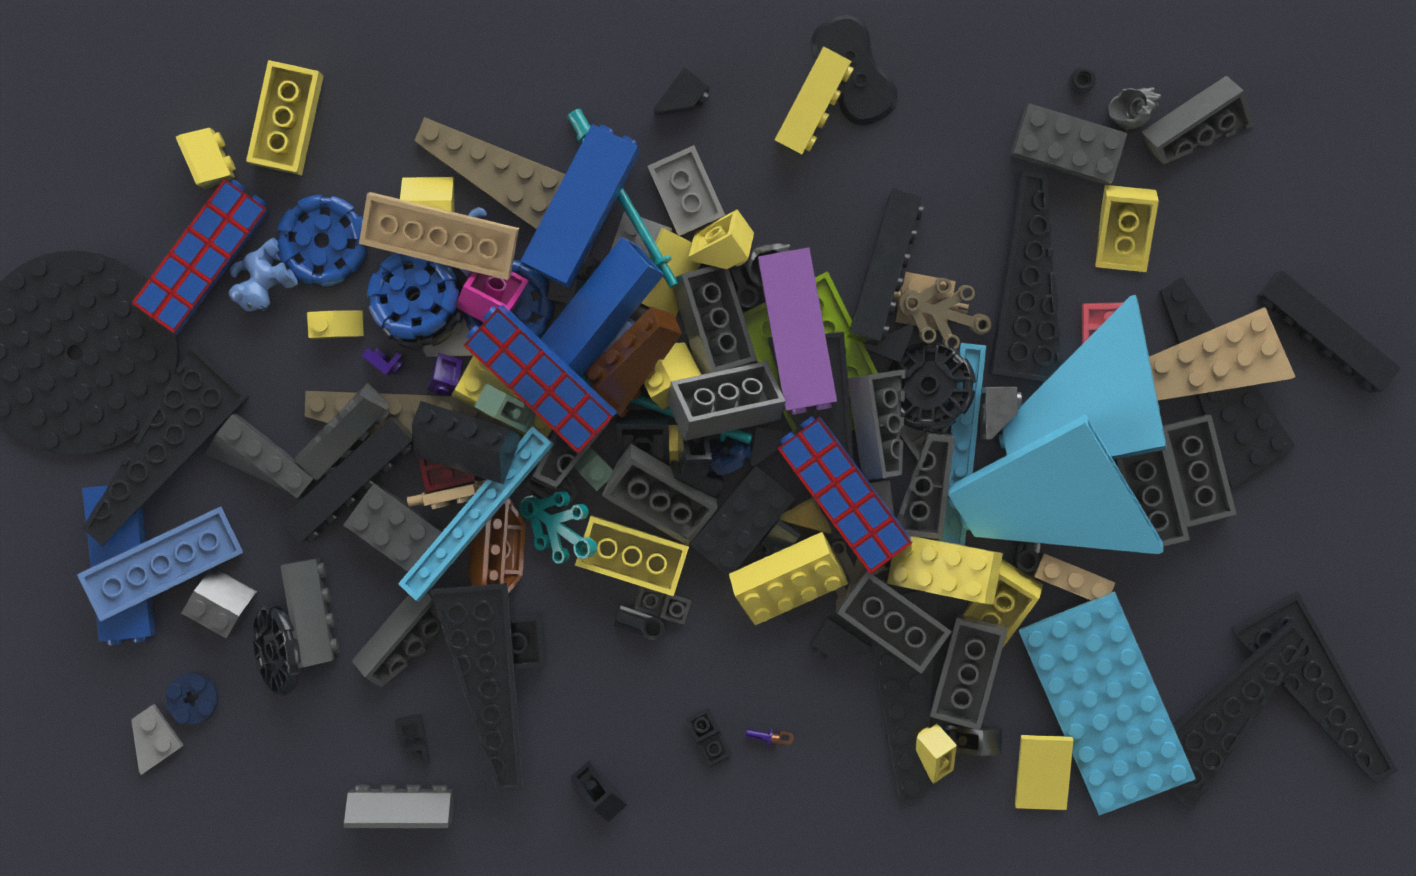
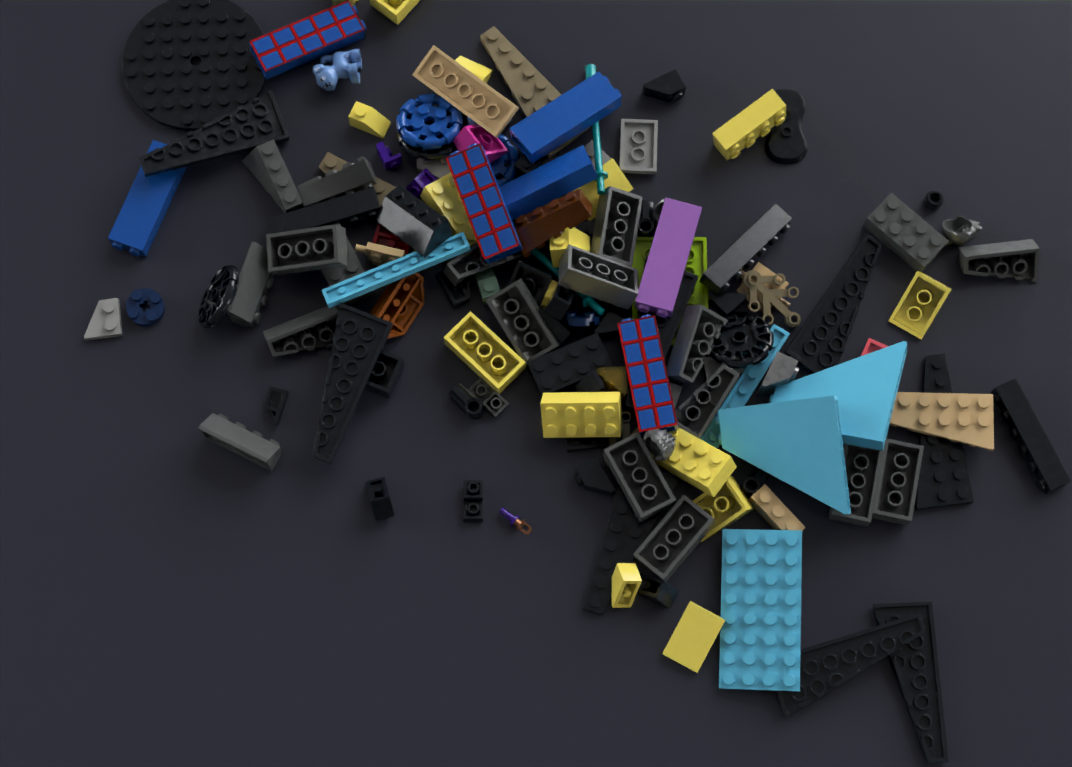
camera: 25 degrees right, 15 degrees down
medium blue plate [77,506,243,621] -> none
flat silver slope [181,567,257,639] -> none
blue plate [277,194,367,287] -> none
sand green slope [474,383,536,433] -> none
teal plant [519,491,597,564] -> none
light yellow slope [688,209,754,269] -> none
none -> dark grey brick [266,224,348,275]
none -> dark grey hair [642,429,676,461]

